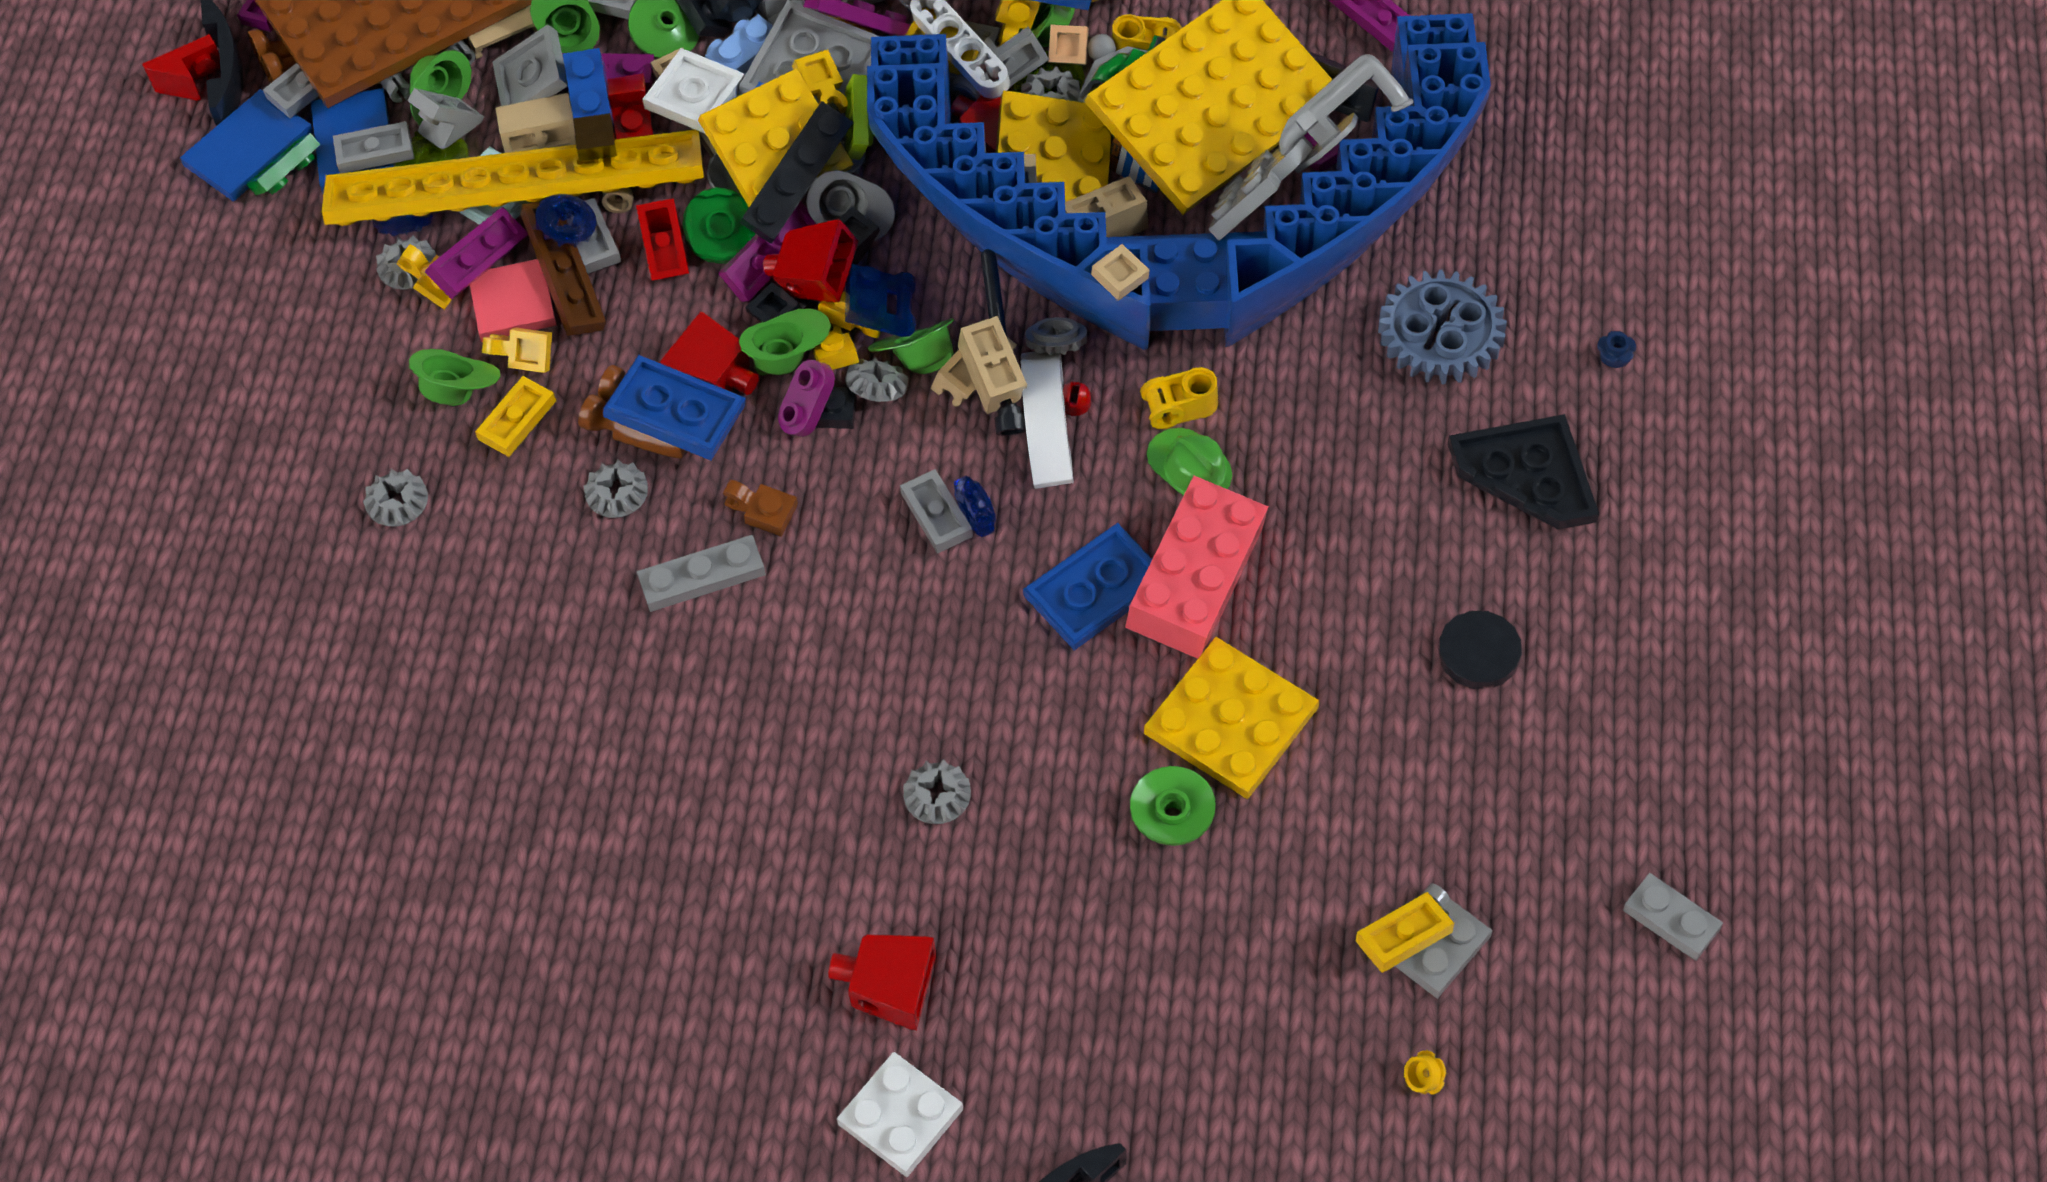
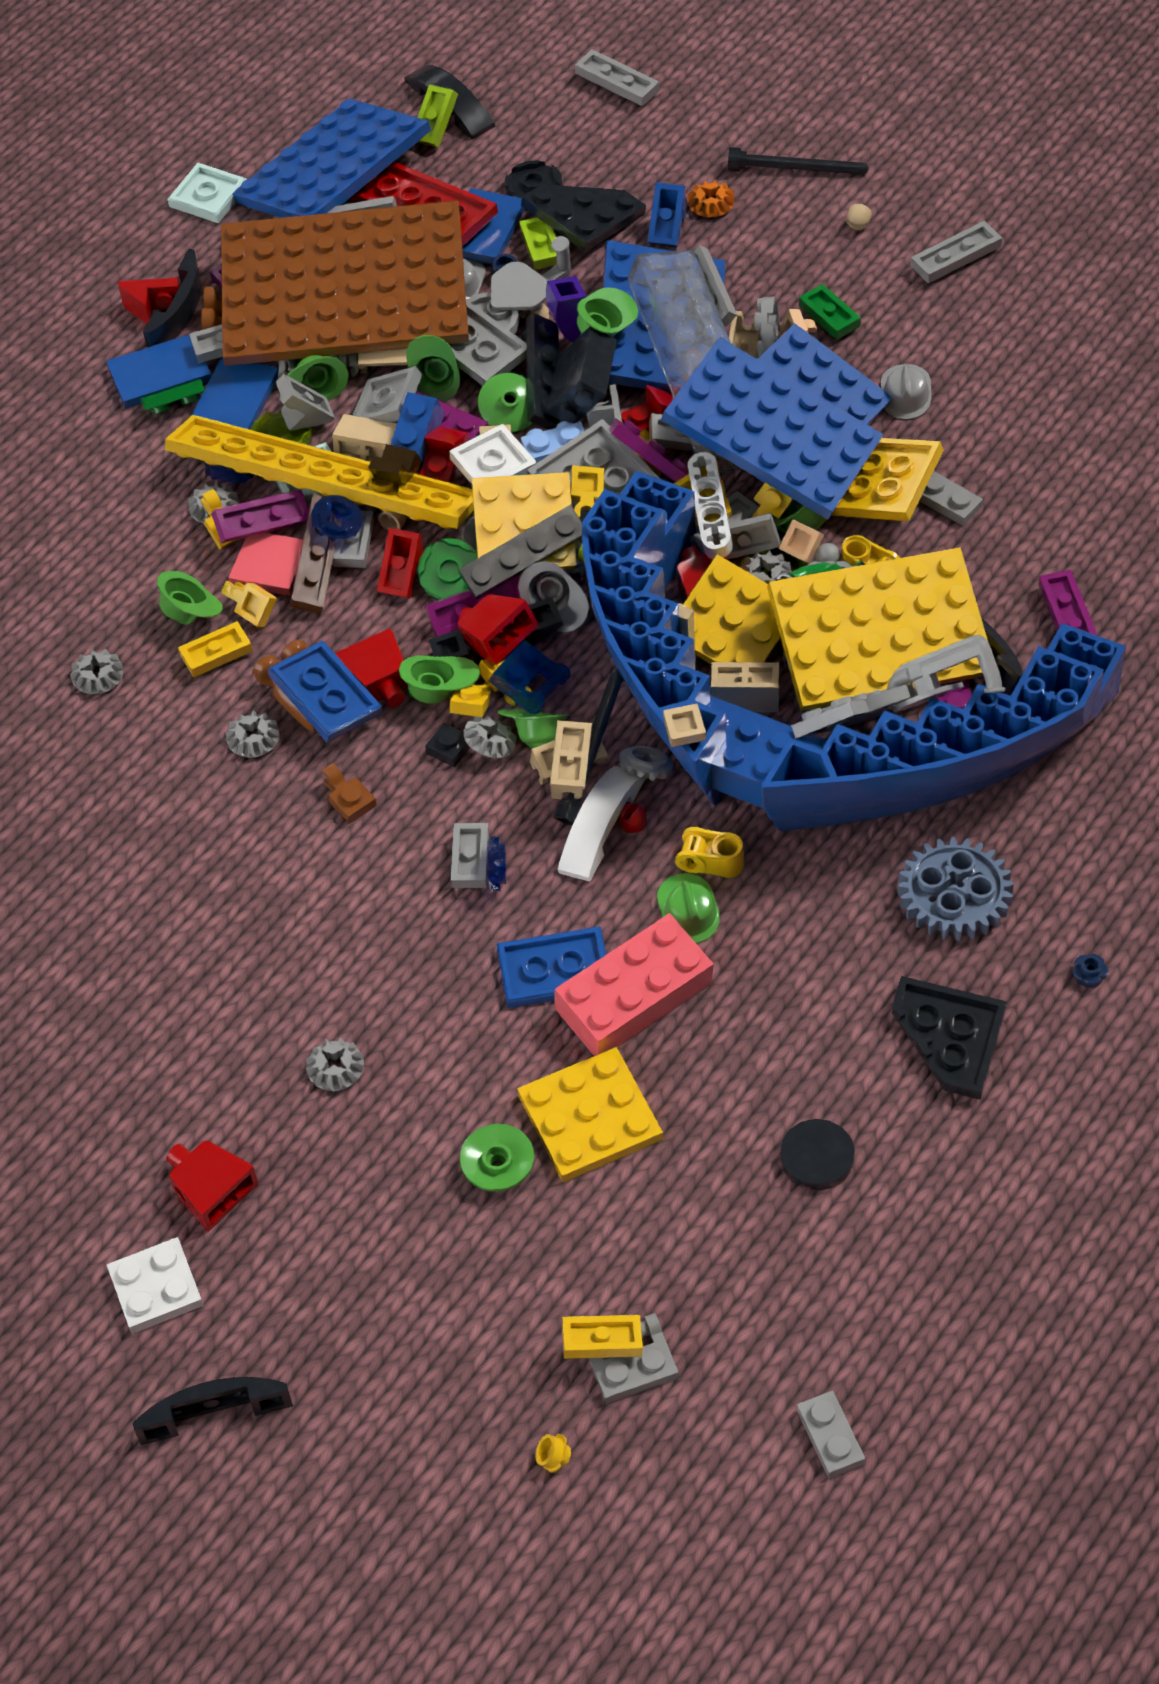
camera: 30 degrees right, 5 degrees down
light grey plate [333,121,414,173] -> none
light grey plate [637,535,766,612] -> none
magenta plate [778,360,835,437] -> none

